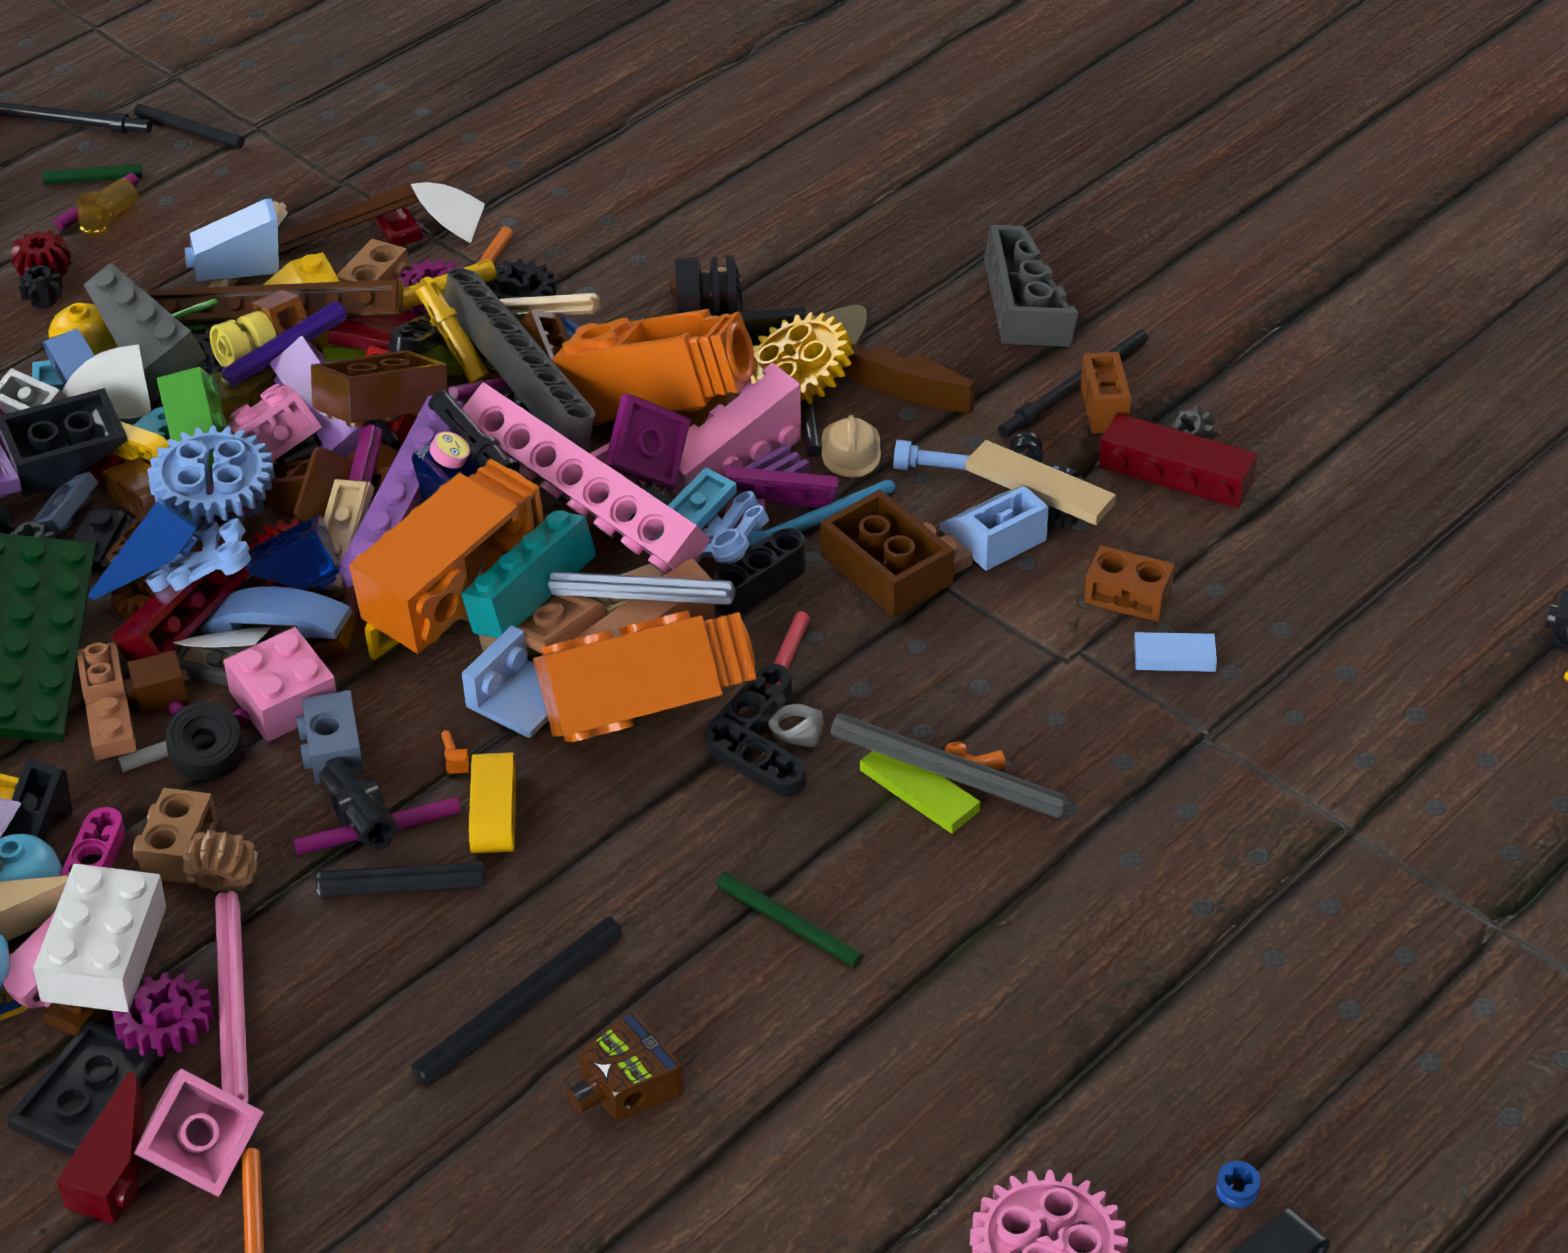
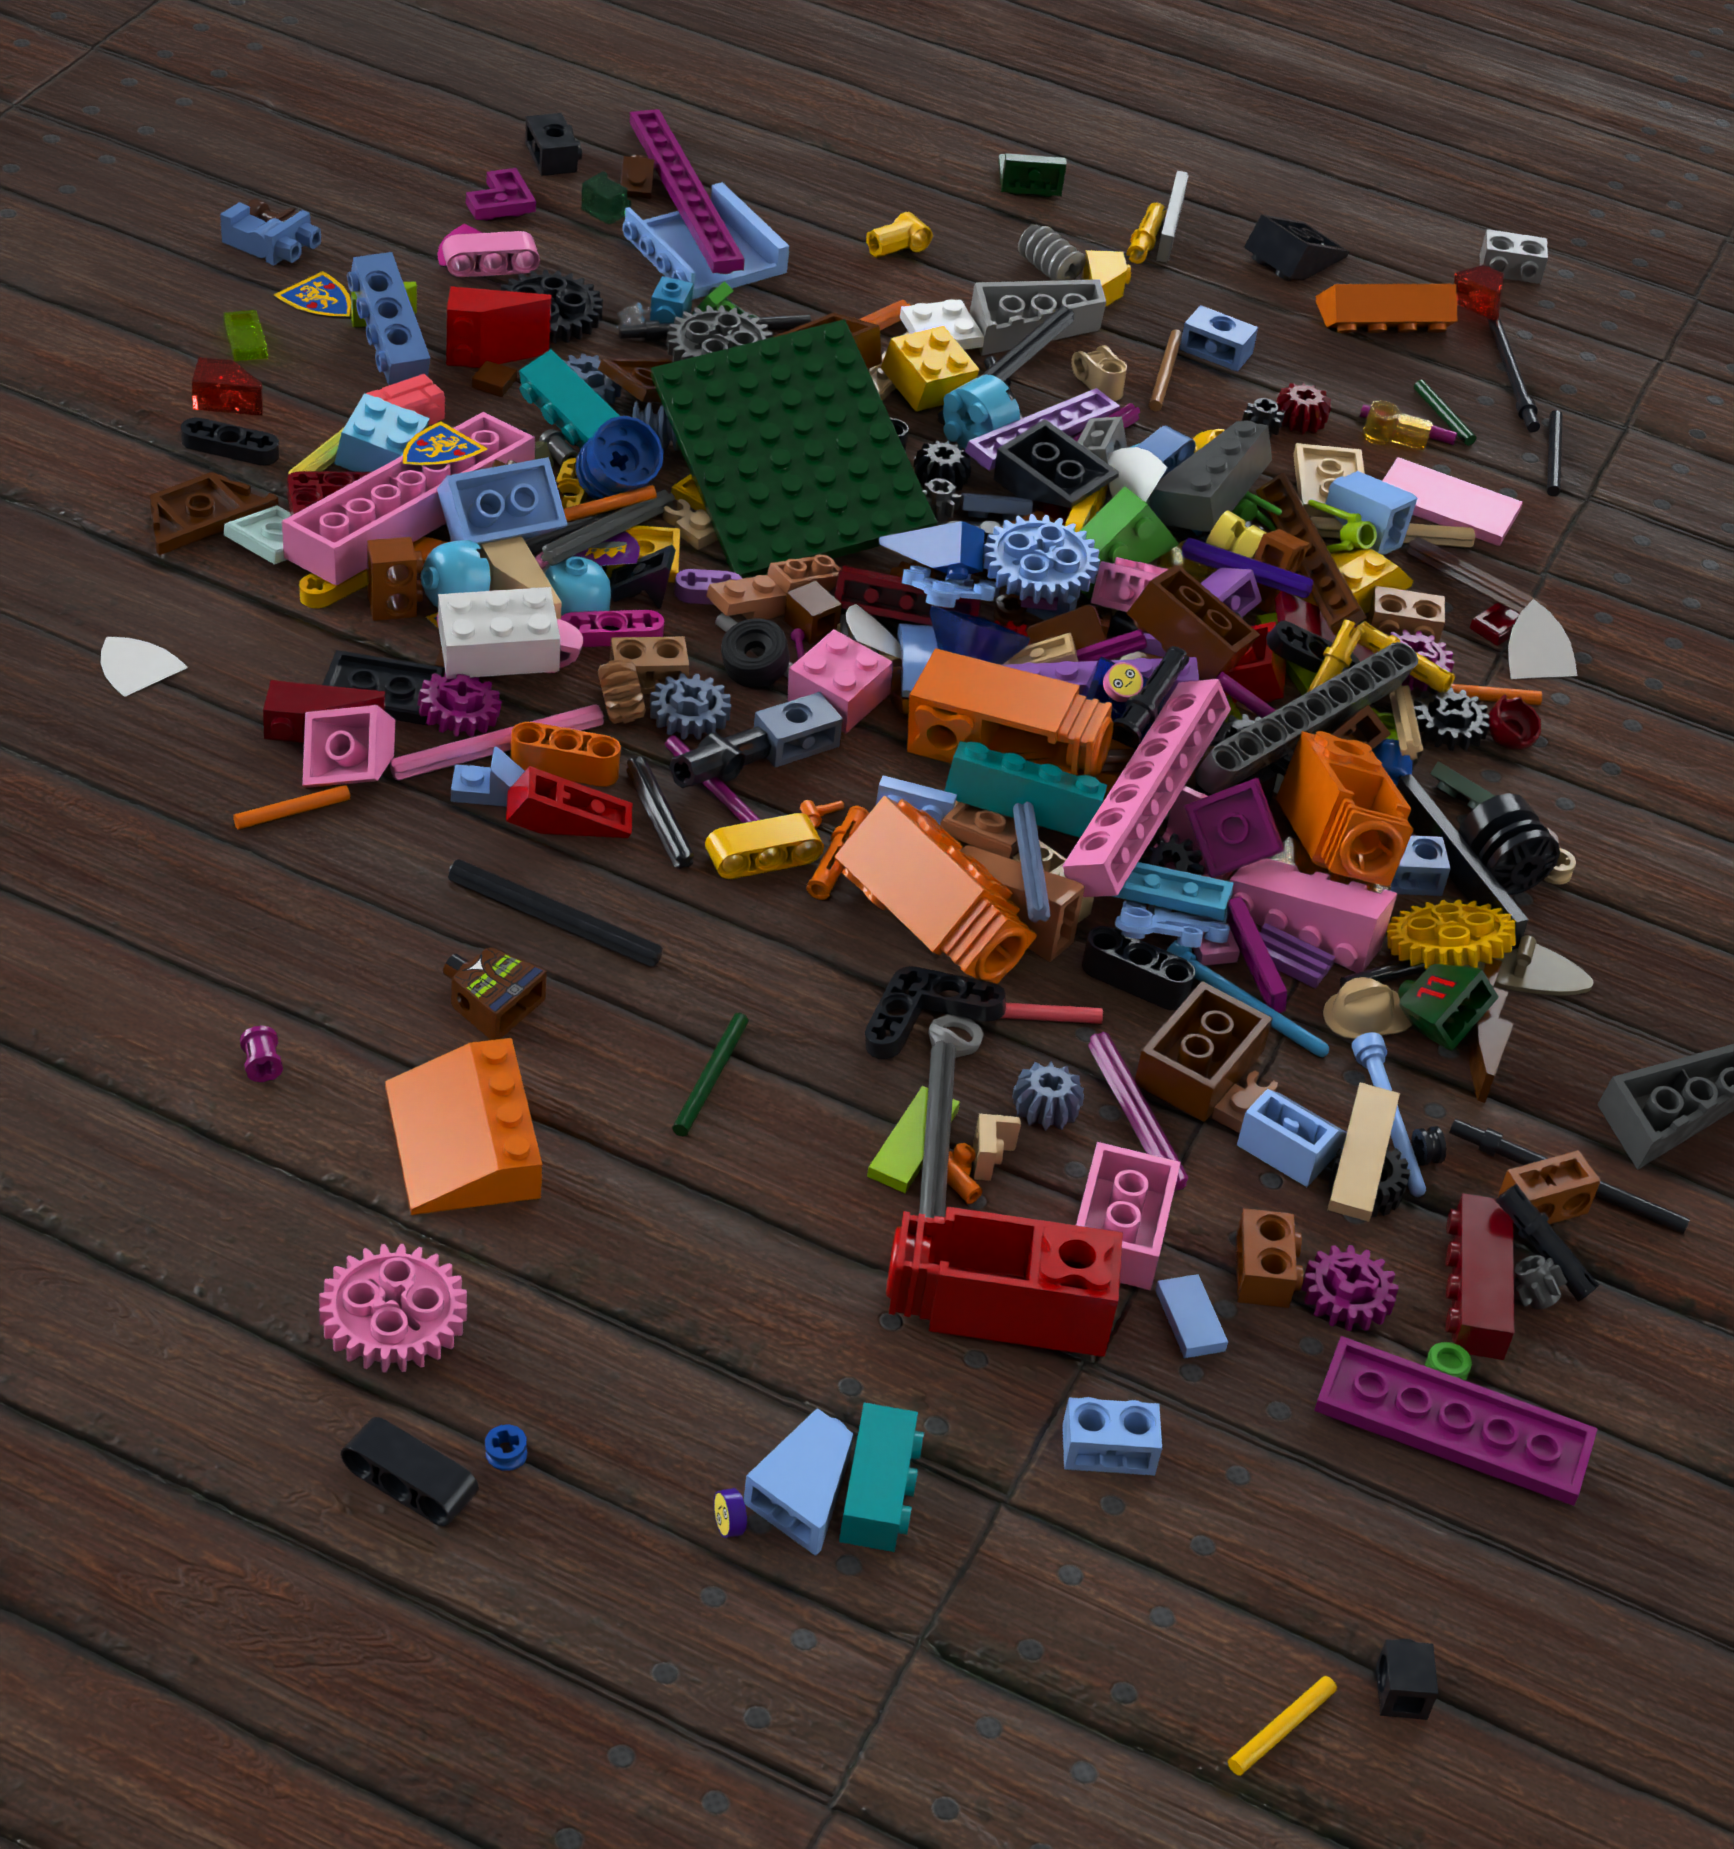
camera: 65 degrees right, 0 degrees up
none -> orange slope [385,1038,542,1215]
none -> light blue slope [451,746,525,807]
none -> red slope [506,766,633,838]
none -> orange beam [511,722,621,787]
none -> sand blue gear [650,673,731,740]
none -> medium lavender beam [674,569,742,605]
none -> dark purple tile [714,1488,747,1538]
none -> light blue slope [743,1408,853,1556]
none -> orange pin [806,806,869,900]
none -> teal brick [839,1402,924,1552]
none -> red piece [886,1206,1123,1357]
none -> tan bracket [973,1114,1021,1181]
none -> sand blue gear [1012,1061,1084,1131]
none -> light blue brick [1062,1397,1162,1476]
none -> bright pink brick [1076,1142,1181,1290]
none -> magenta axle [1088,1032,1188,1191]
none -> tan plate [1293,443,1365,518]
none -> magenta gear [1301,1245,1399,1331]
none -> lime plant [1308,500,1377,553]
none -> magenta plate [1314,1336,1598,1506]
none -> bright pink tile [1383,457,1523,546]
none -> dark green torso [1398,964,1499,1051]
none -> bright green tile [1425,1342,1472,1381]
none -> sand green plate [1430,761,1495,809]
none -> dark red hair [1488,695,1541,749]
none -> black pin [1495,1183,1600,1302]

